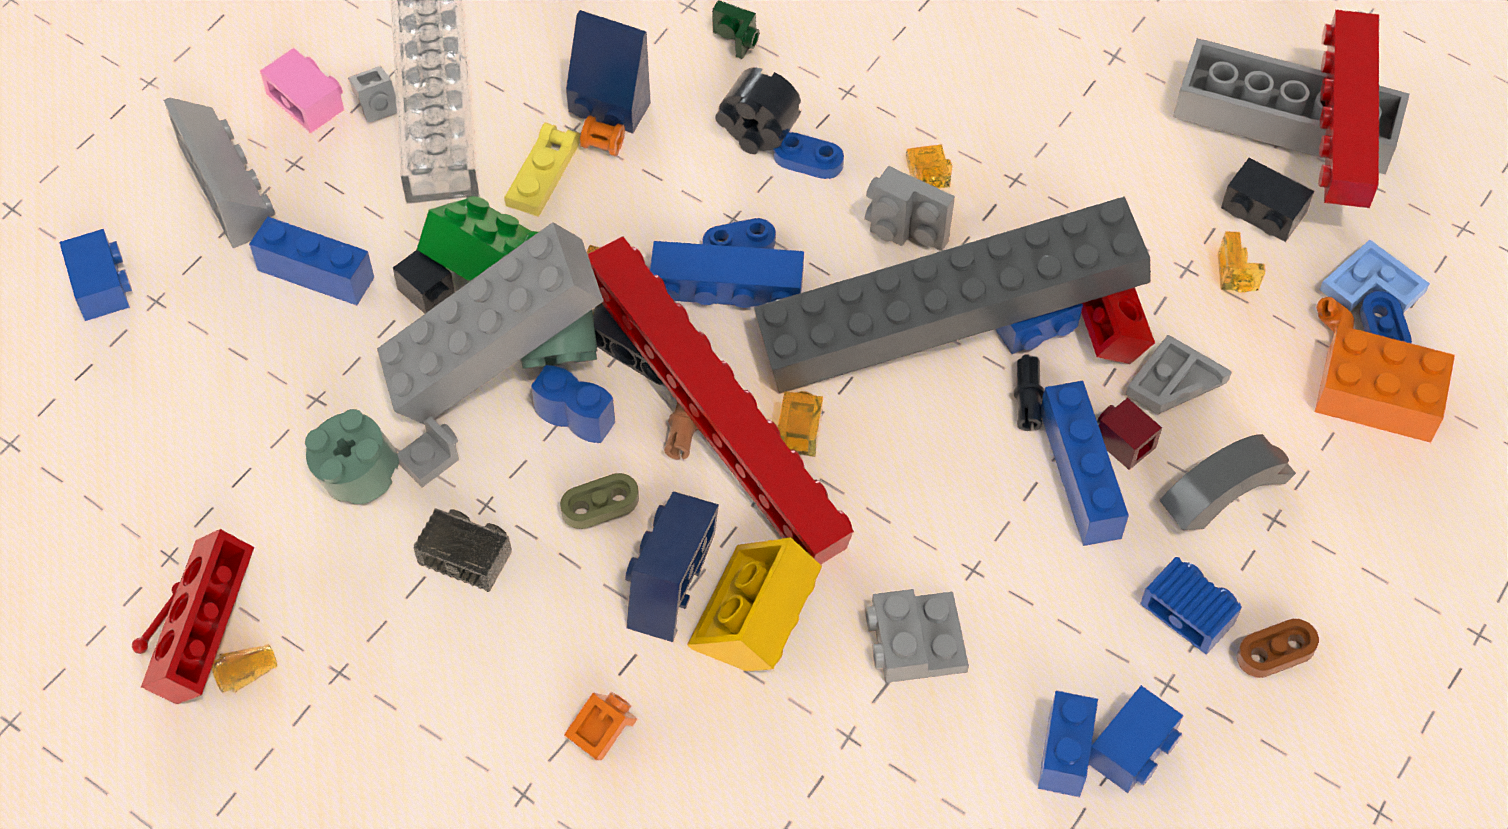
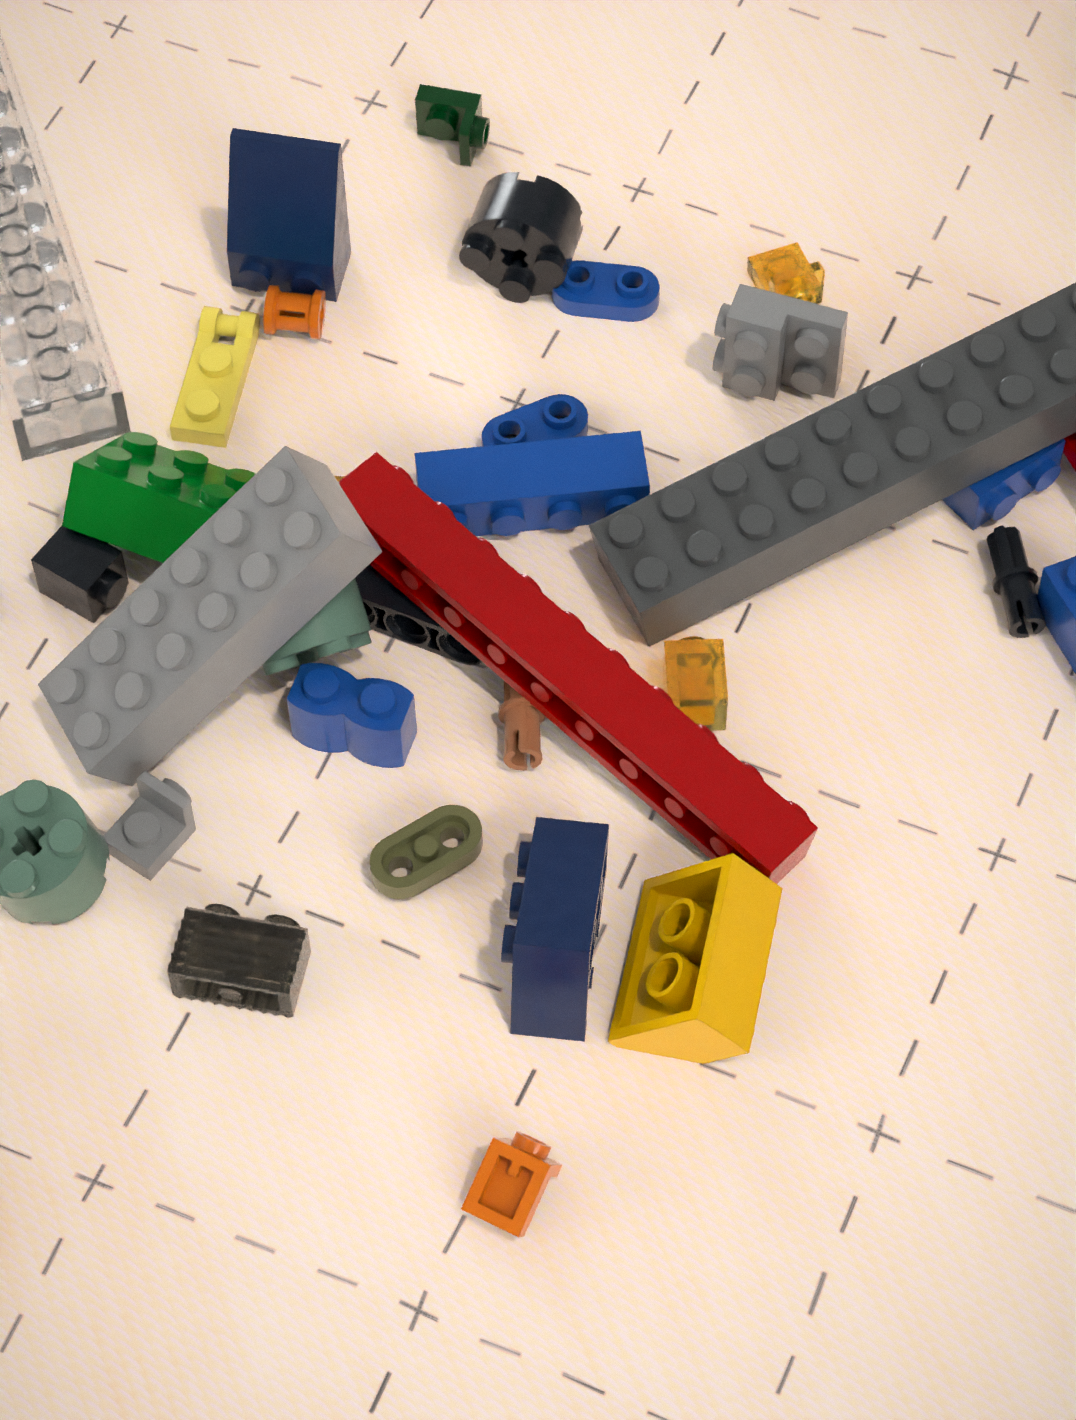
camera: 10 degrees left, 0 degrees up
light grey plate [865,589,969,683] -> none

